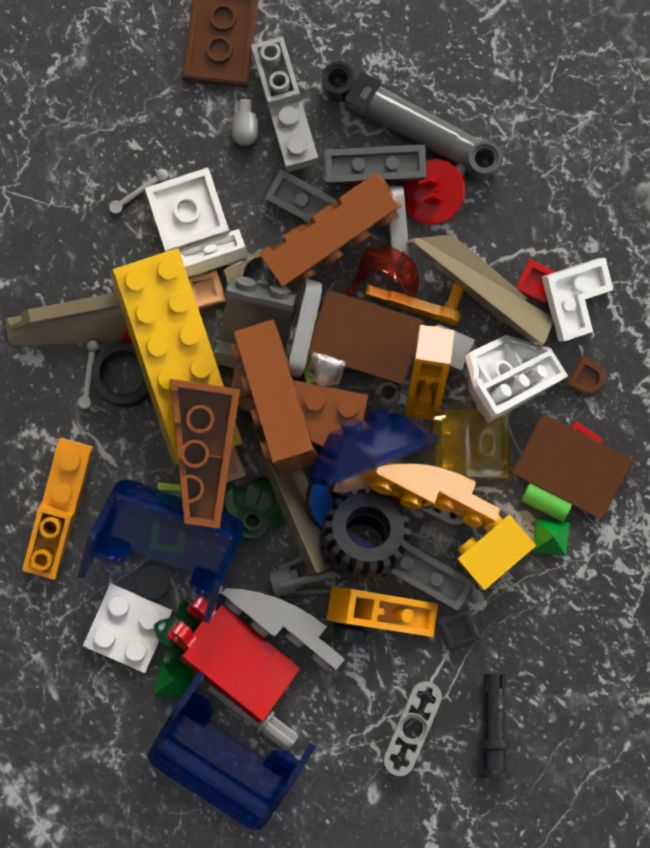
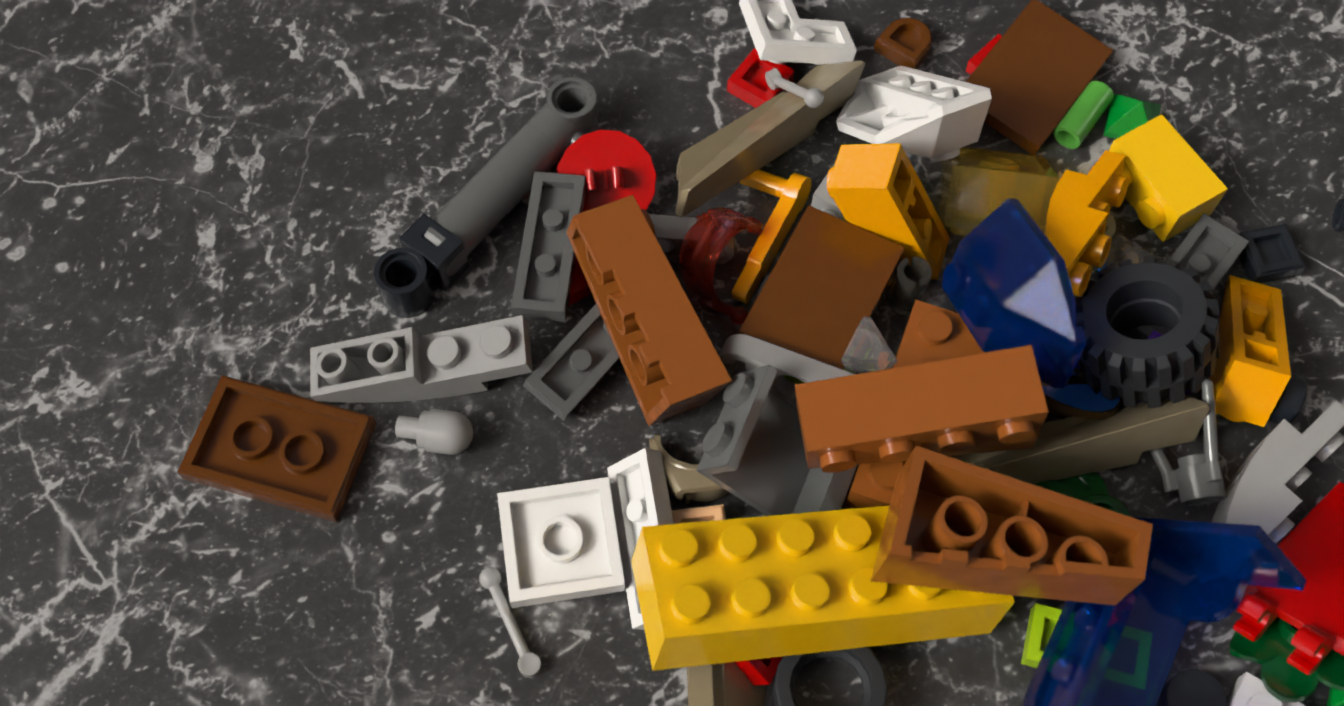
camera: 80 degrees left, 20 degrees down
none -> light grey hinge [765,68,824,108]

